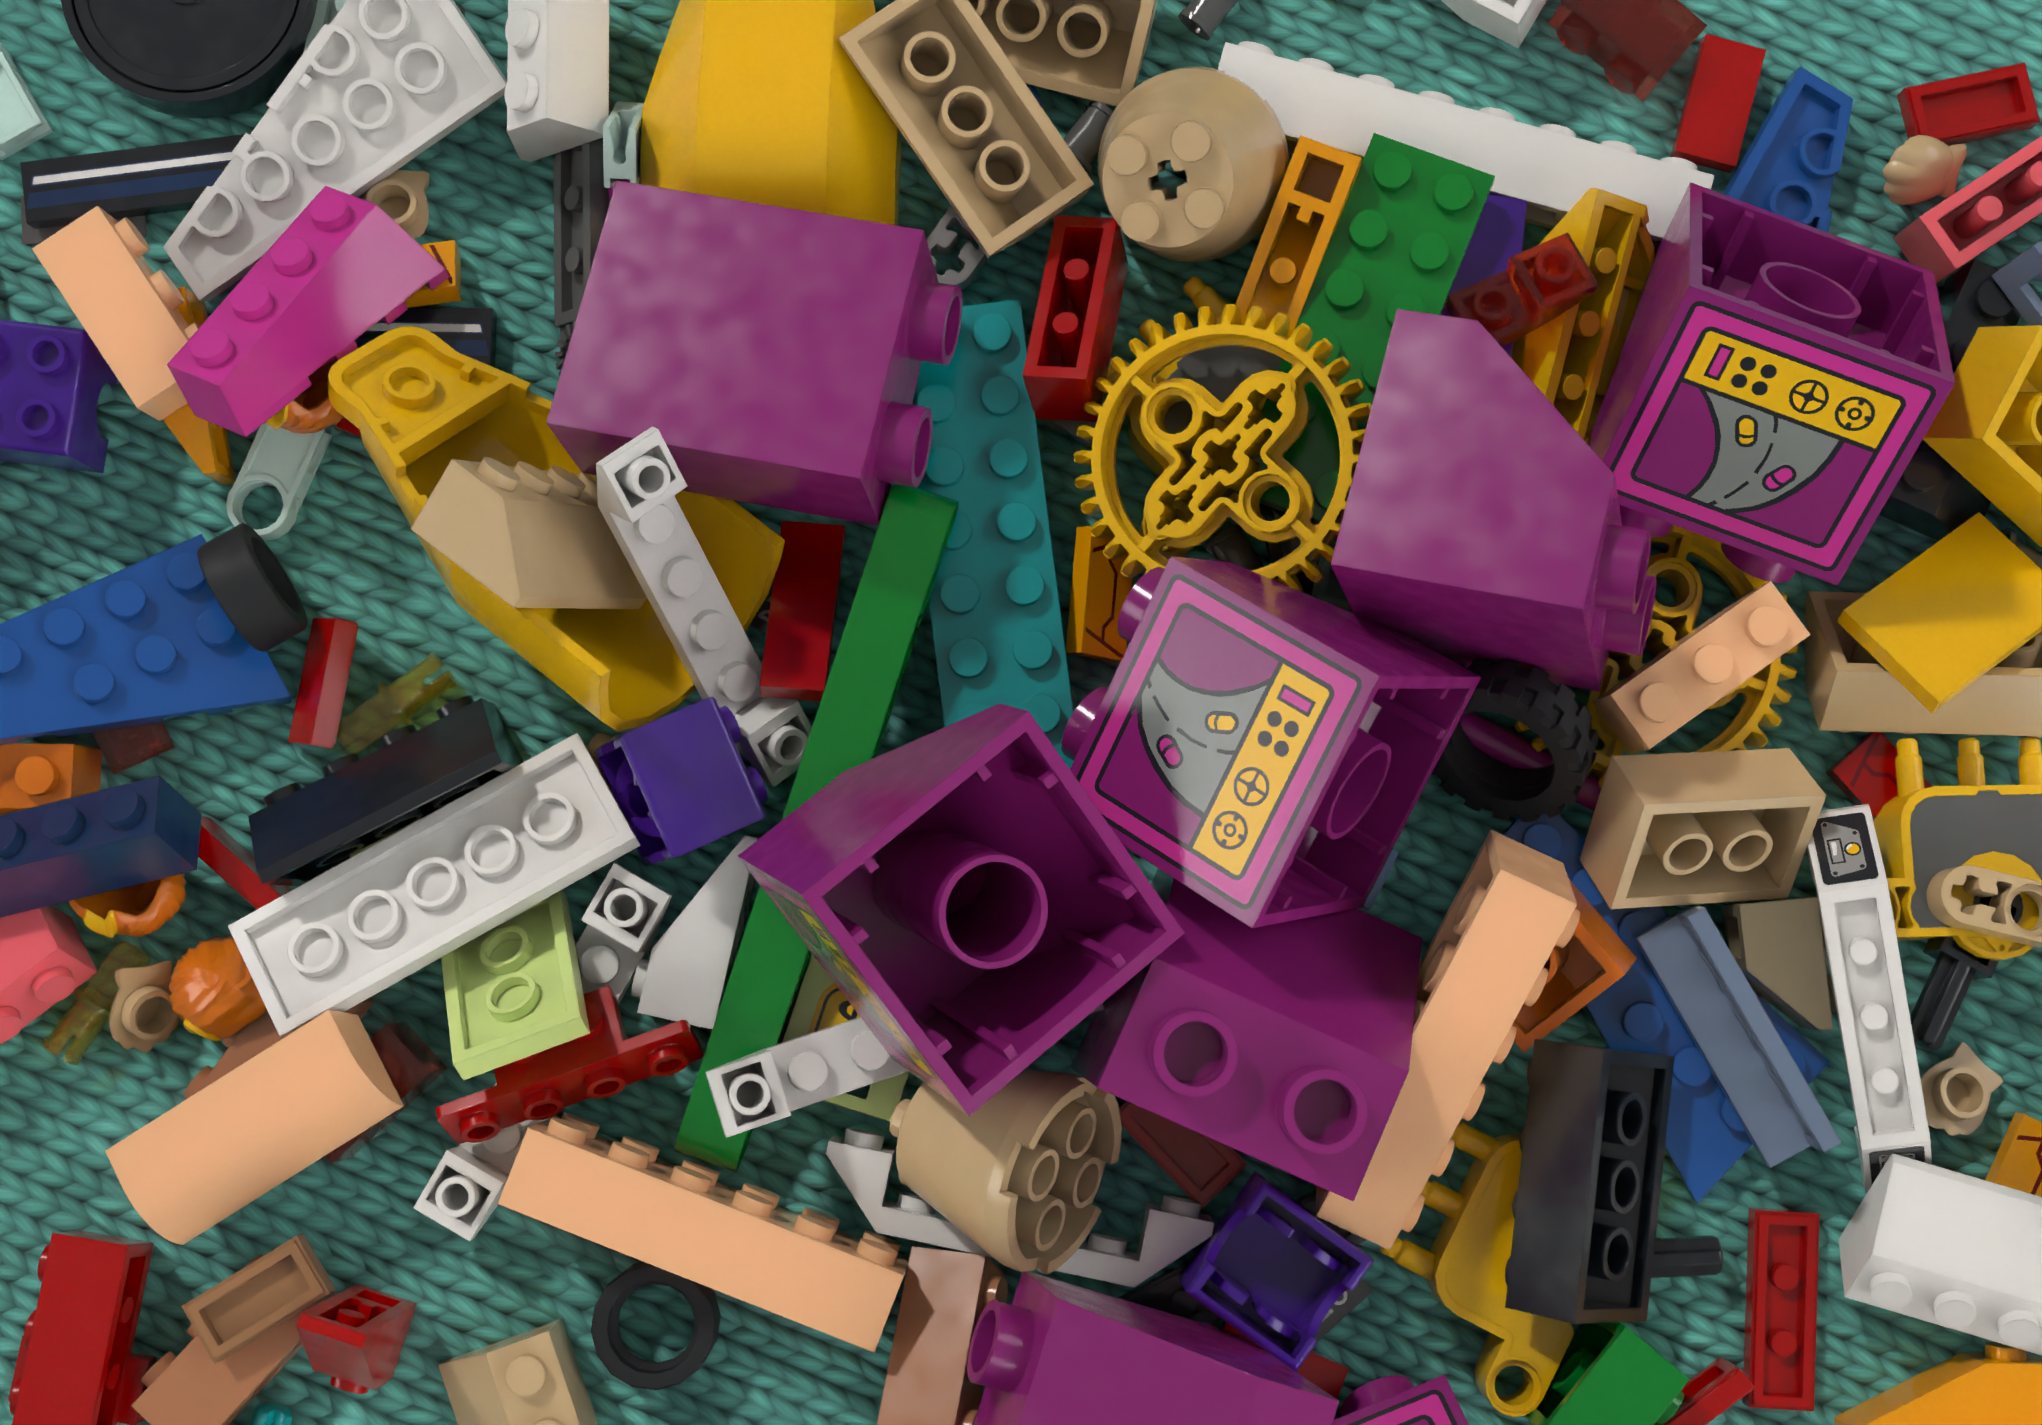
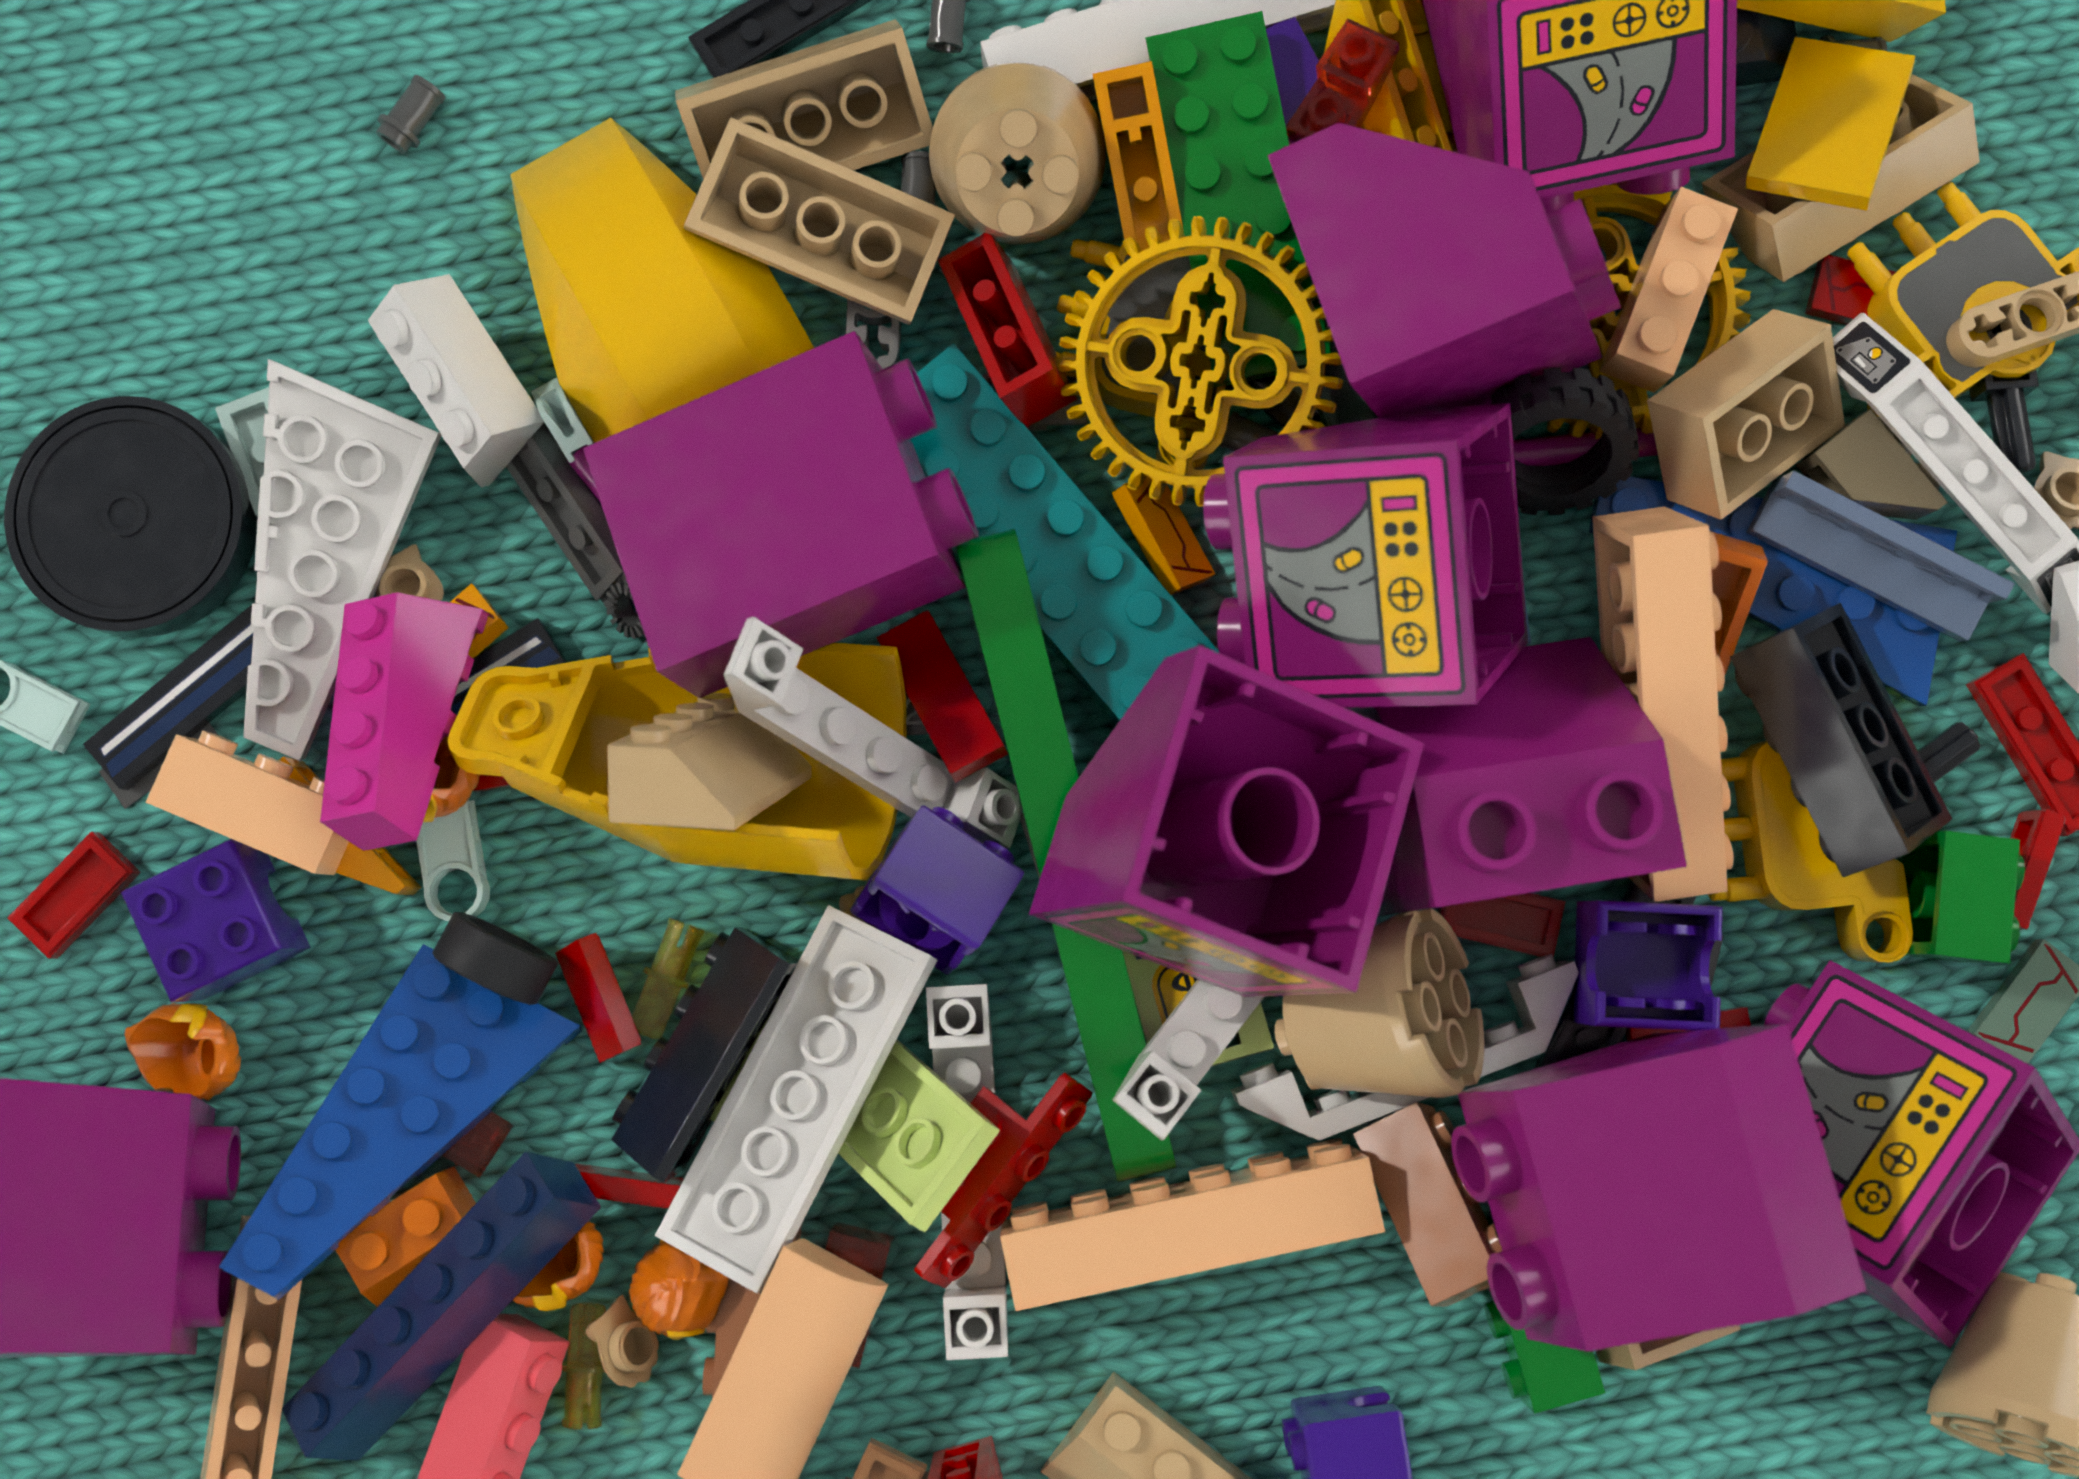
camera: 30 degrees left, 0 degrees up
black tyre [591,1262,721,1390] -> none
white slope [631,835,758,1029] -> none

